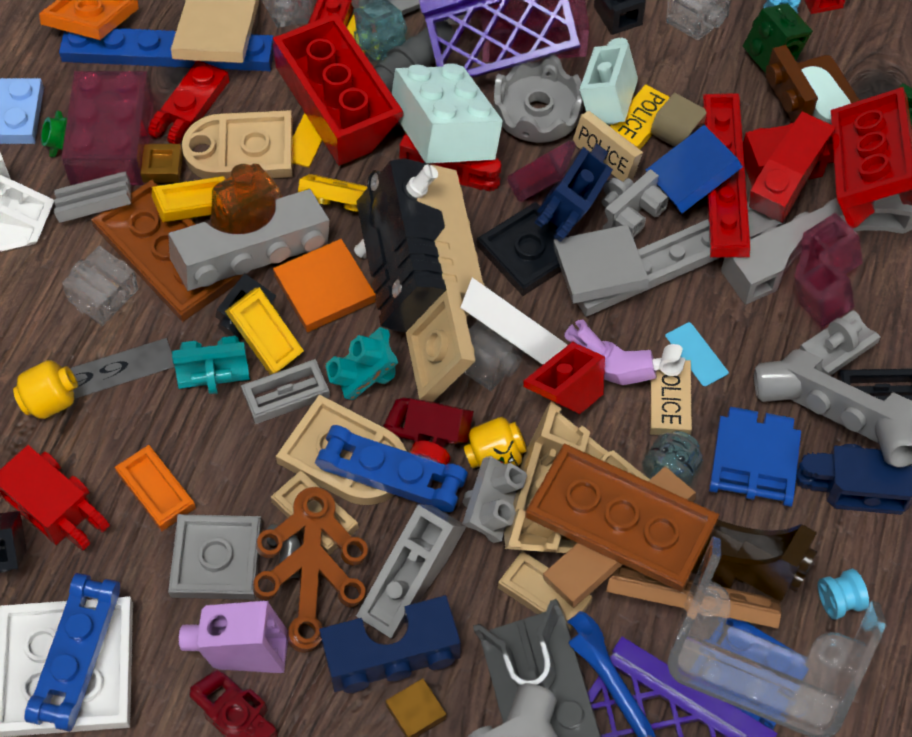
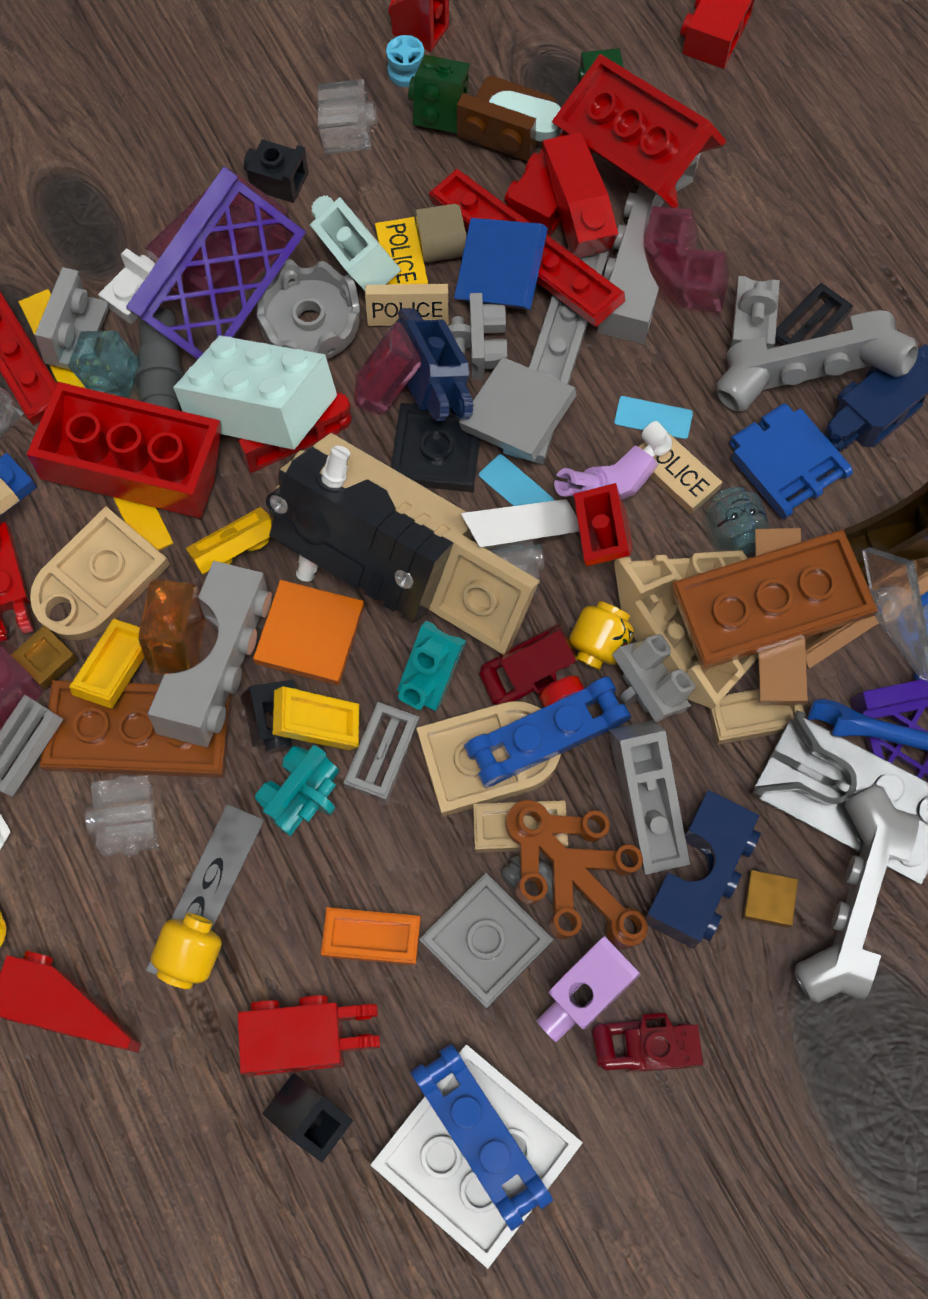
camera: 45 degrees left, 10 degrees up
none -> medium azure sticker [479,454,555,506]

